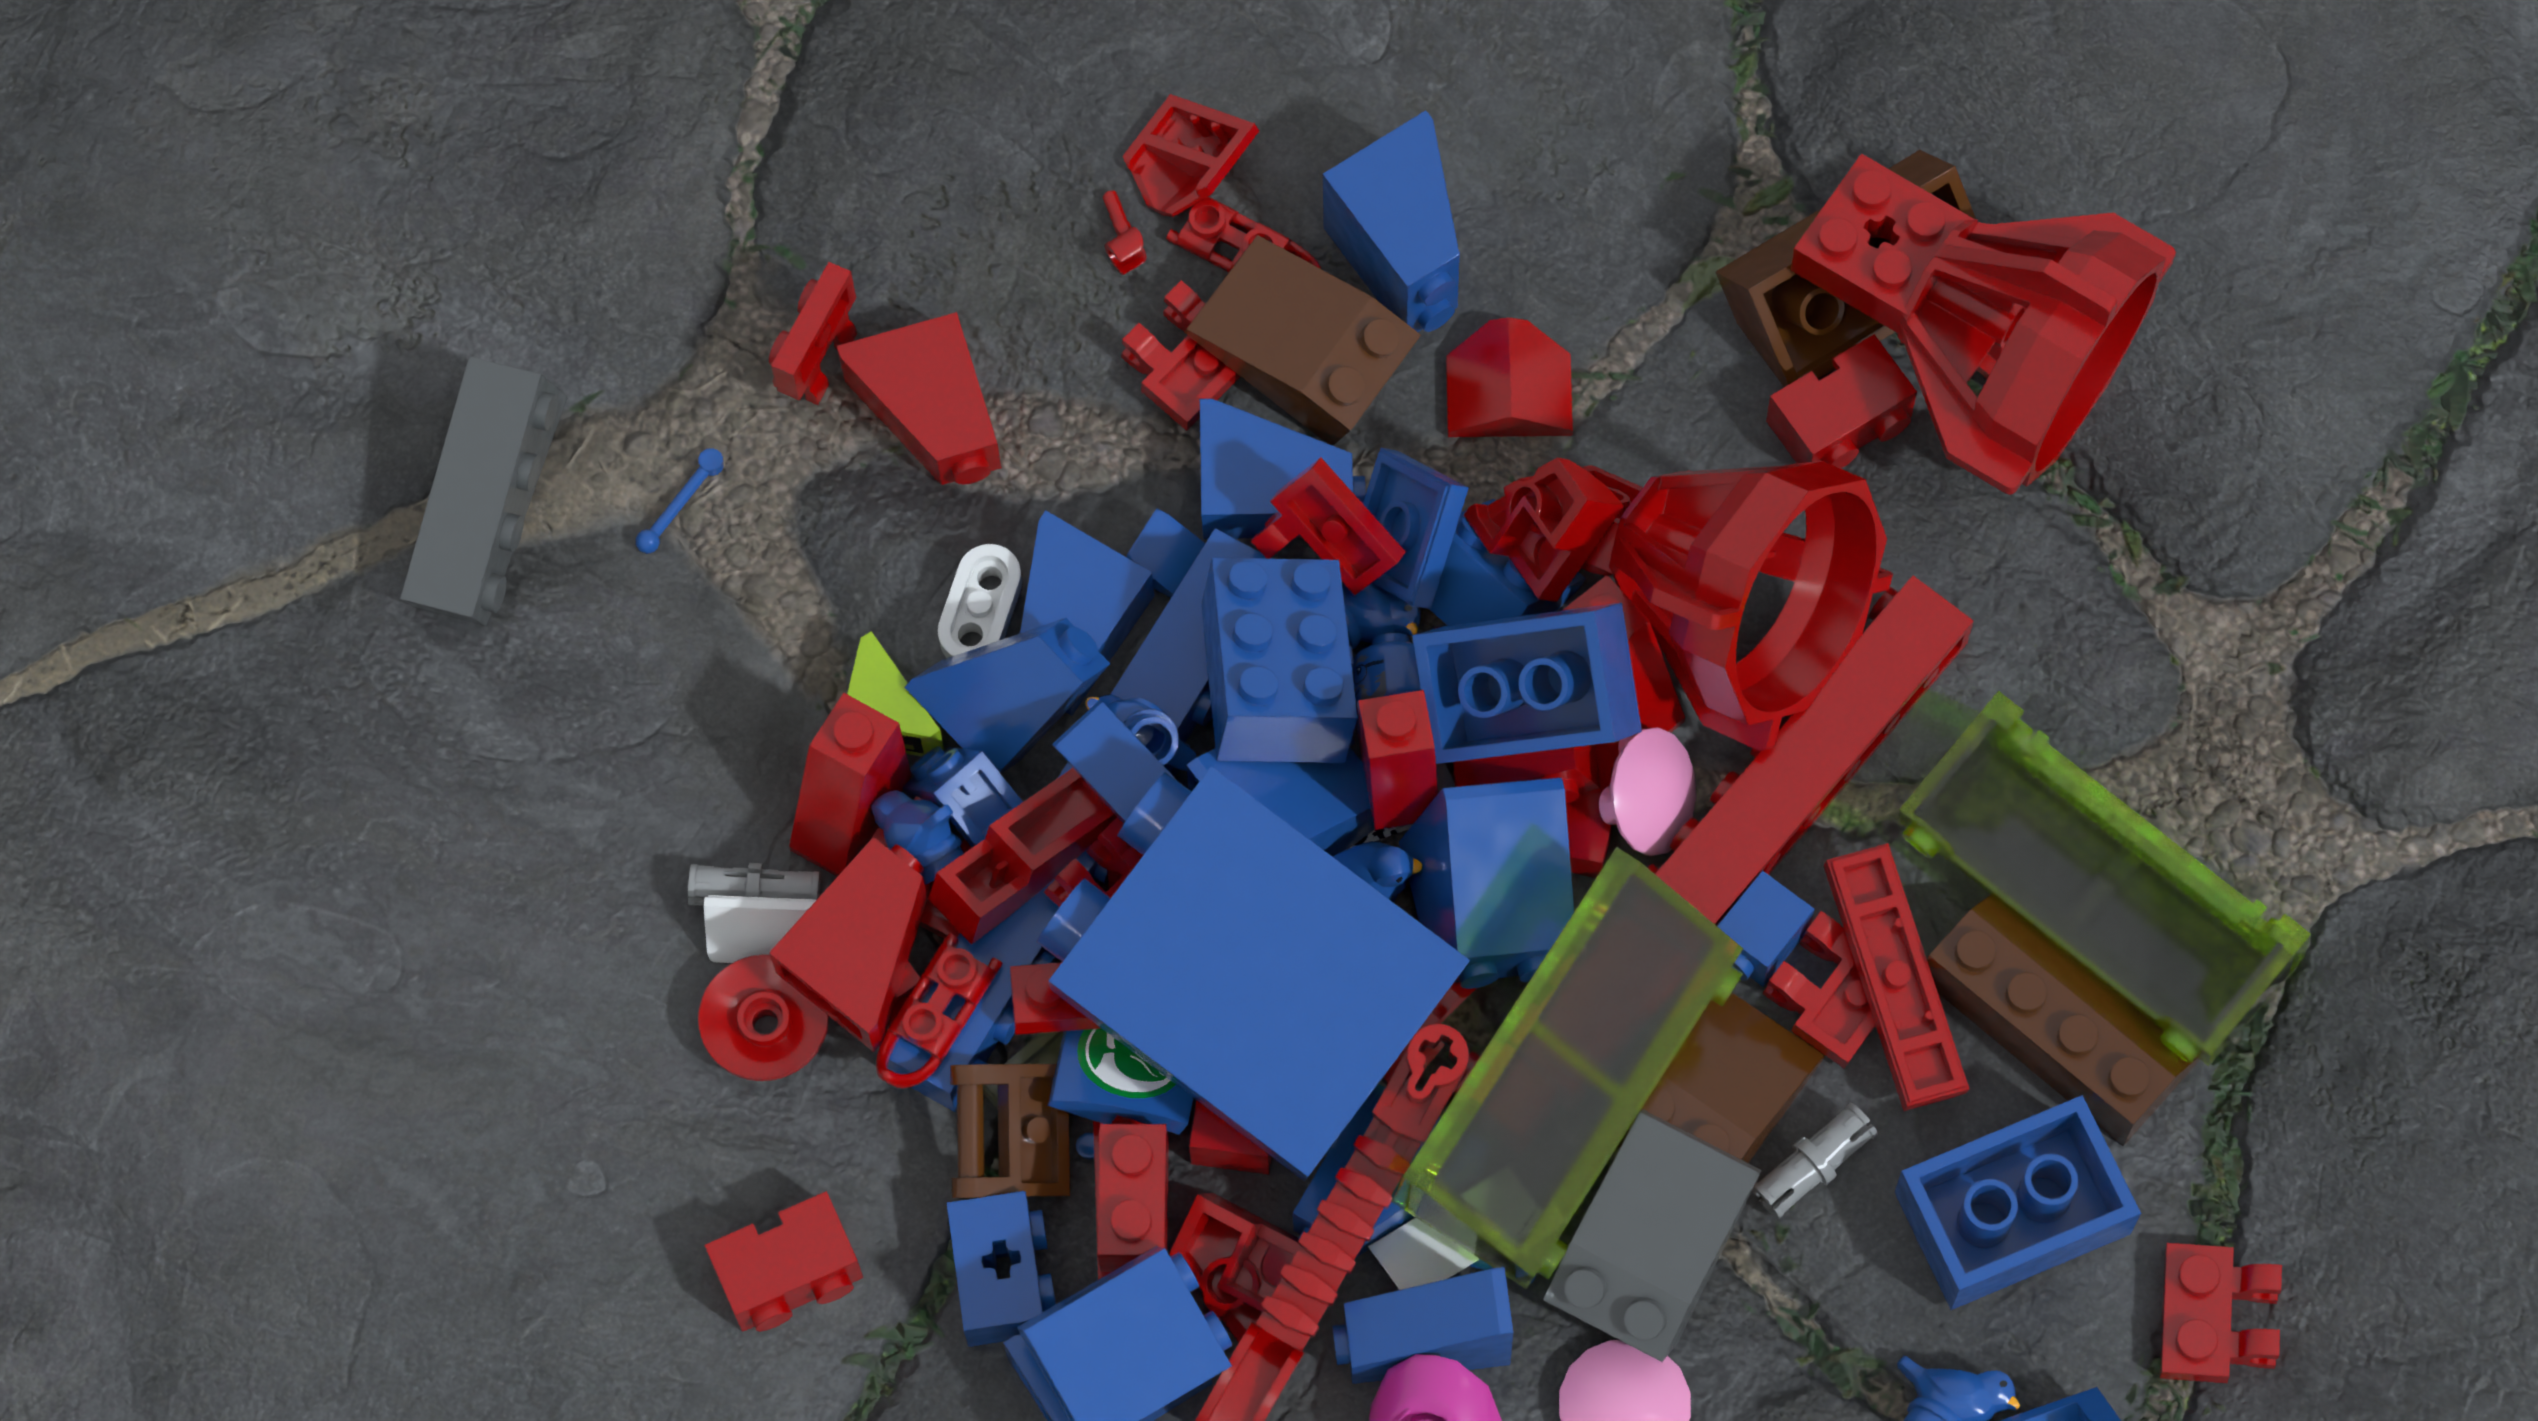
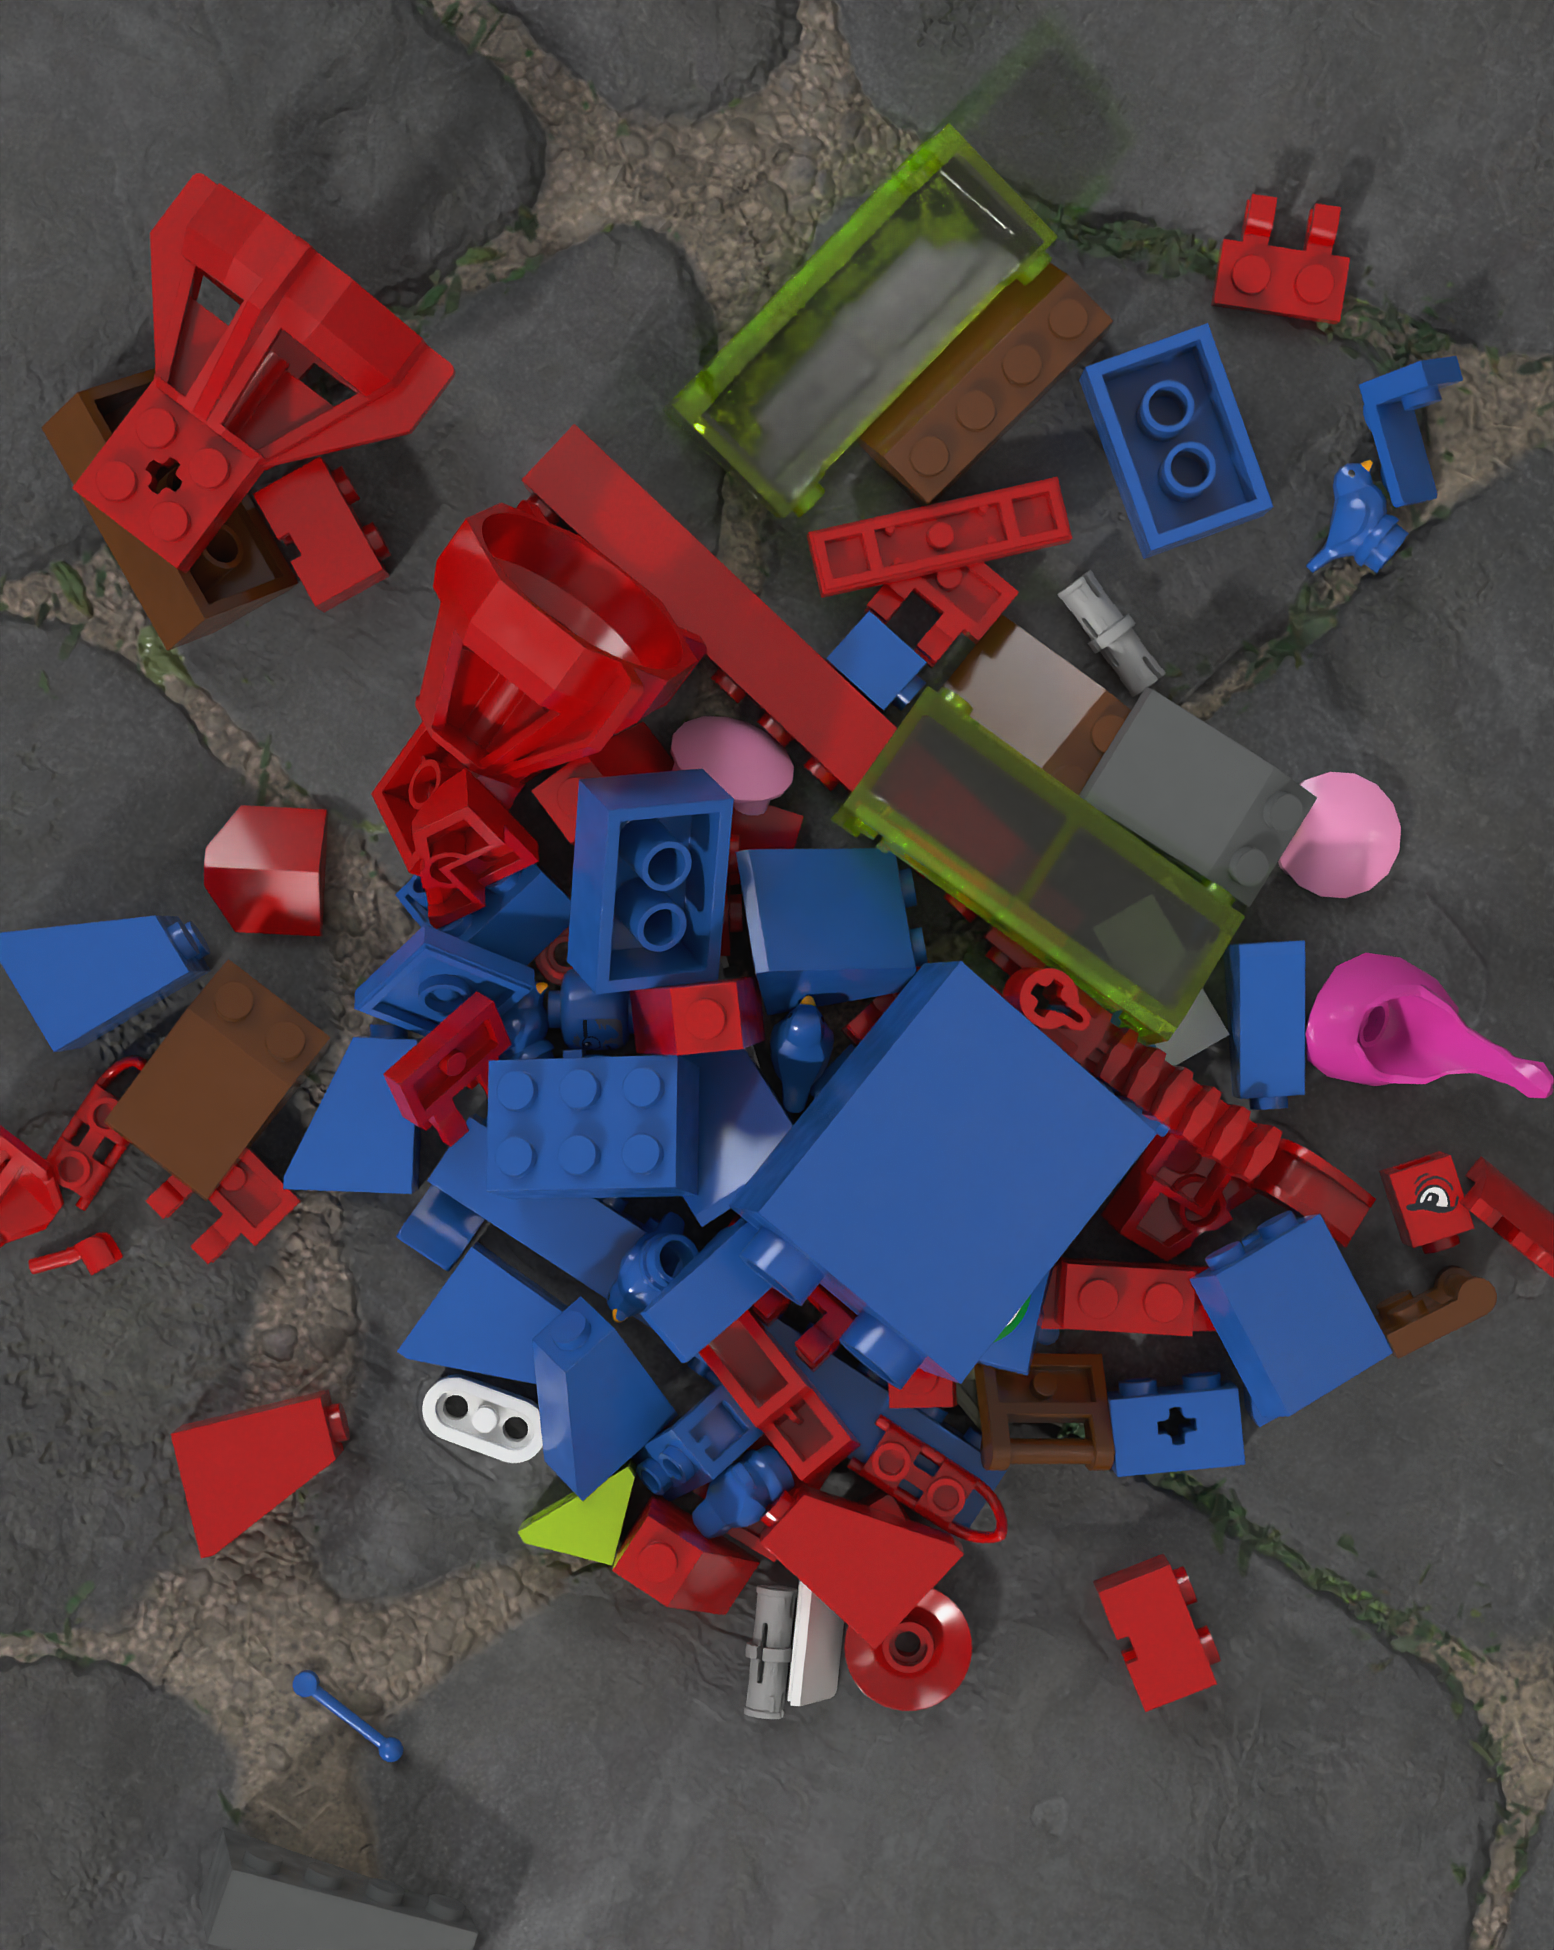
camera: 80 degrees left, 20 degrees up
red plate [769,262,857,405] -> none

